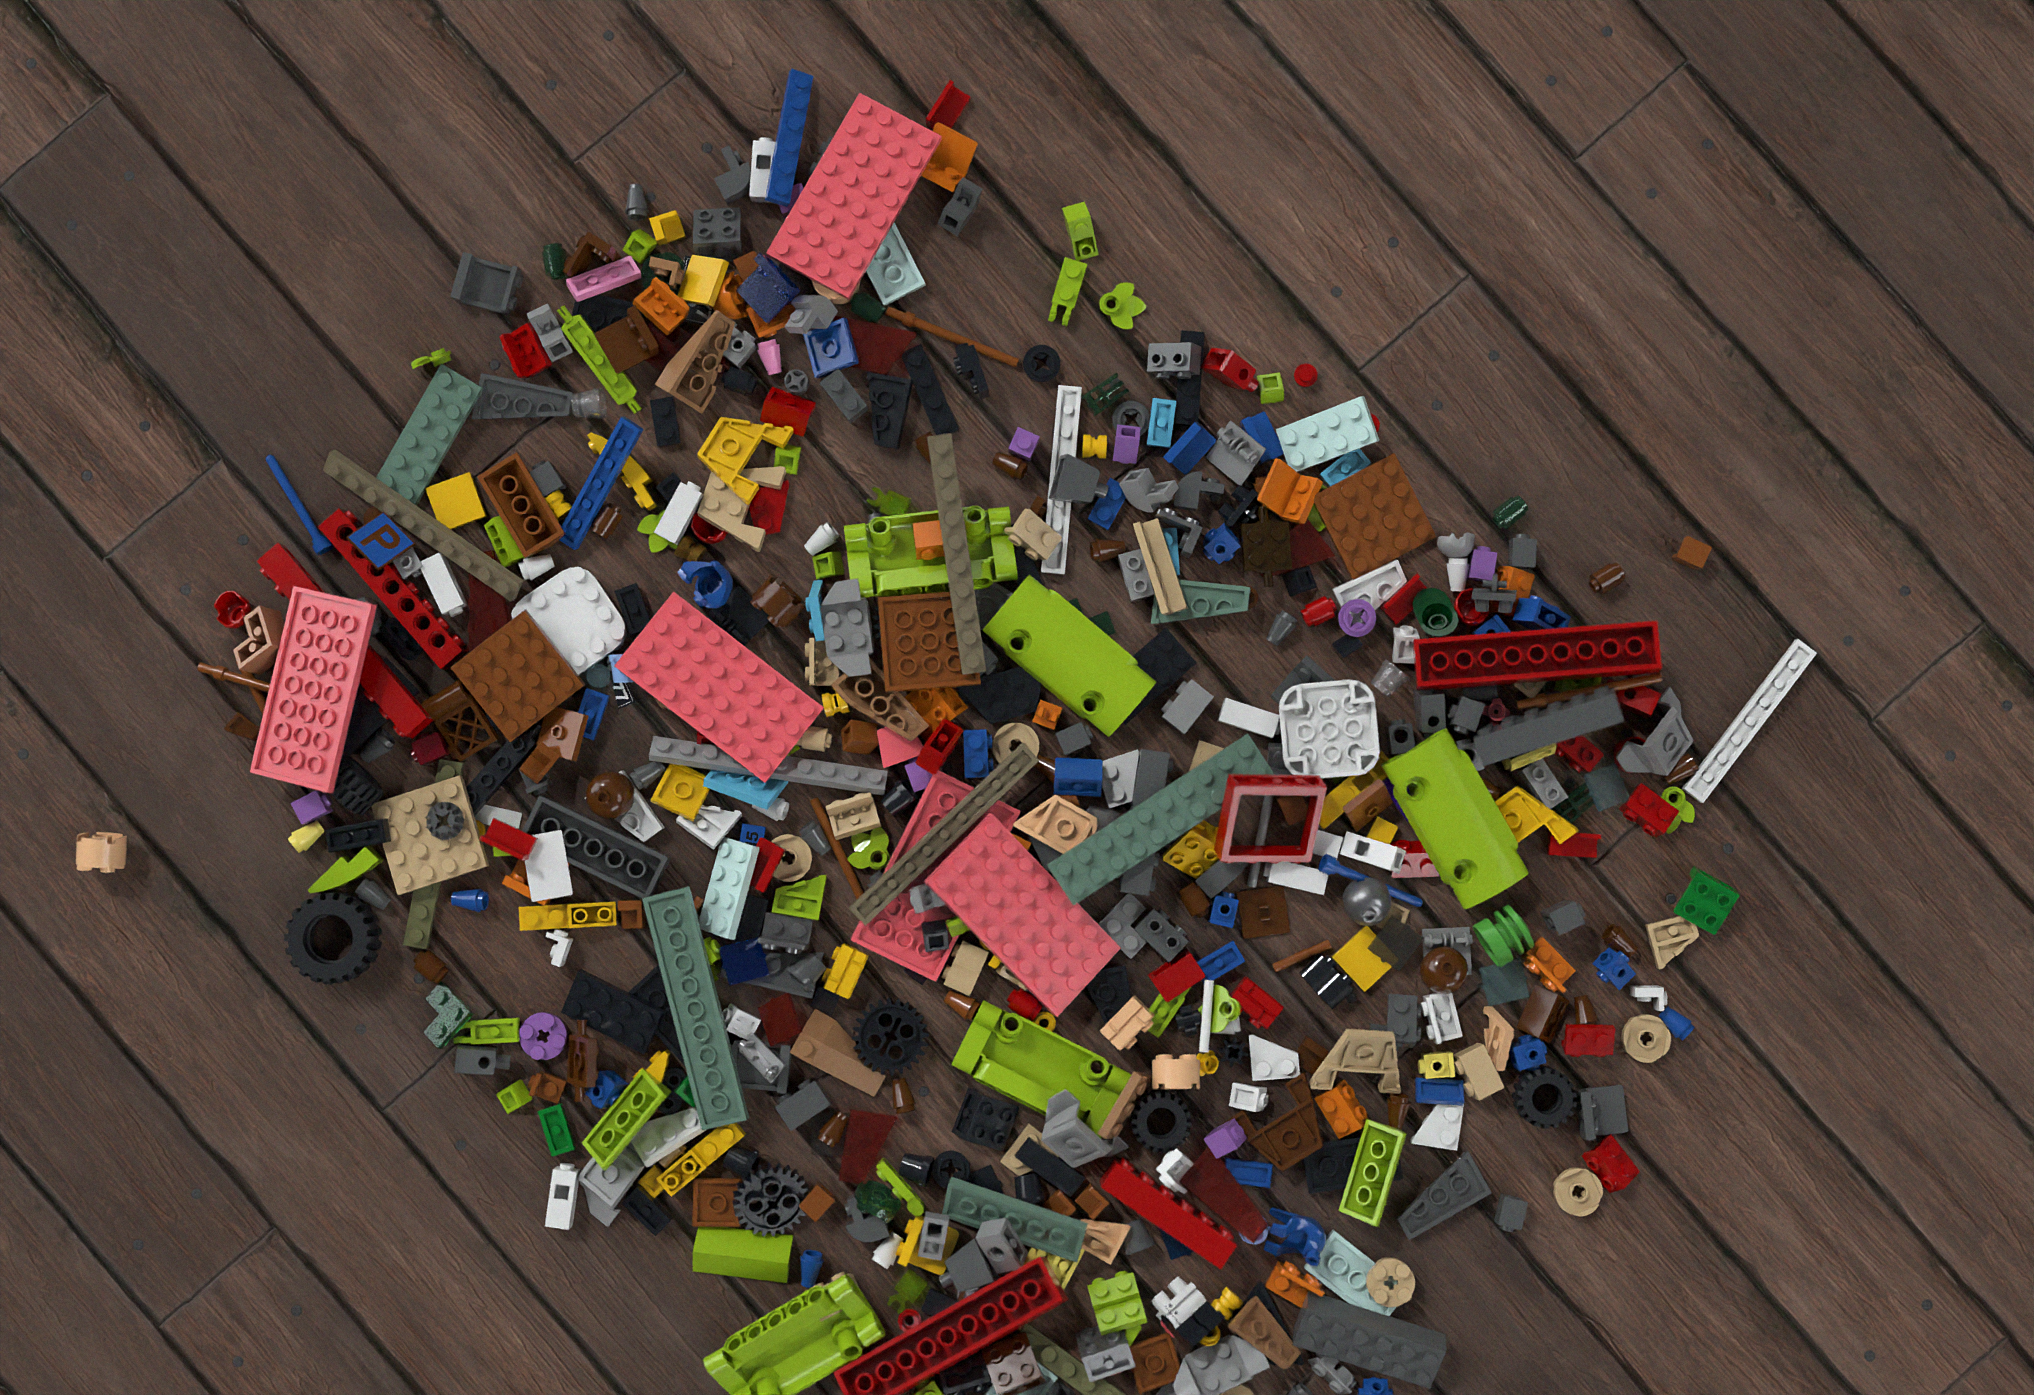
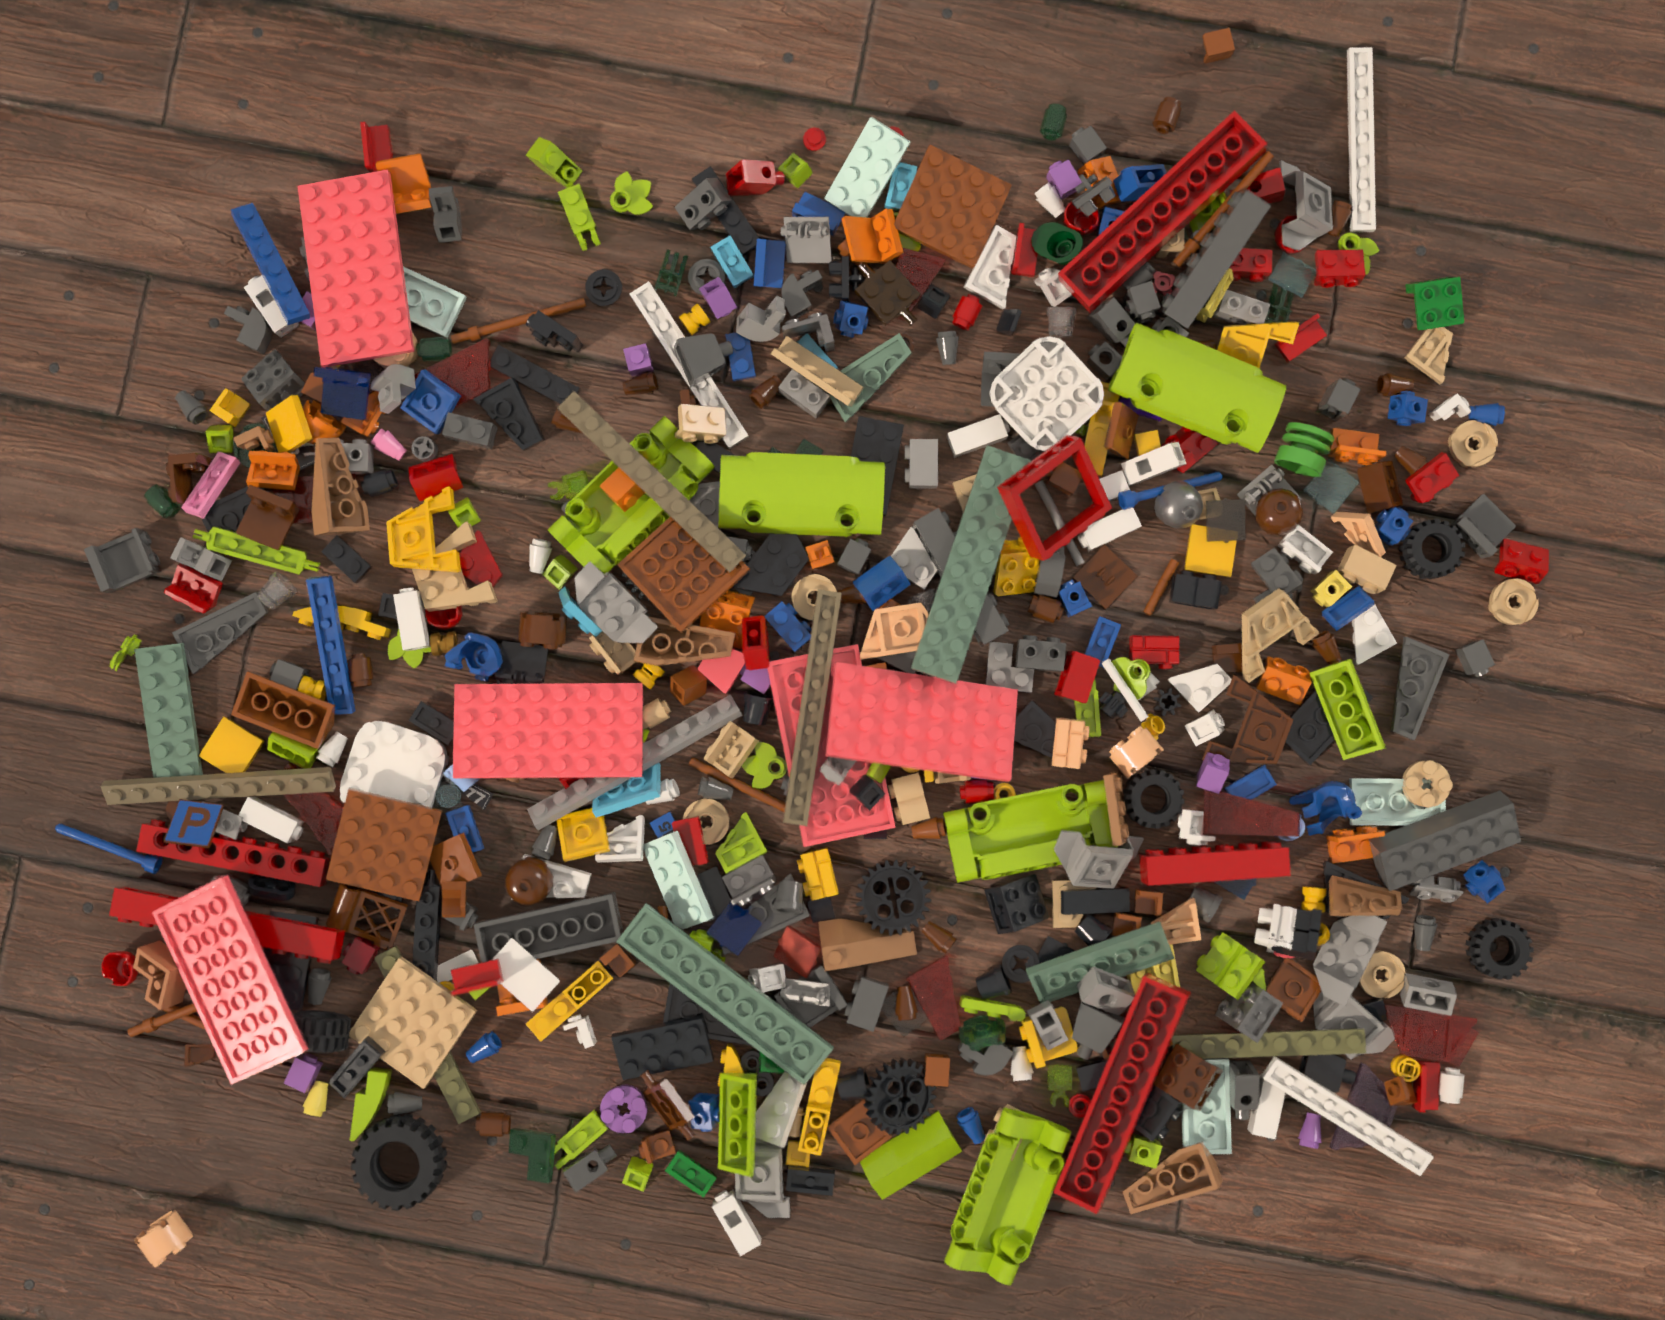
camera: 35 degrees left, 0 degrees up
dark grey gear [425,802,464,840] -> none
medium lavender gear [1338,599,1376,637] -> none
light grey hair [1437,533,1475,558] -> none

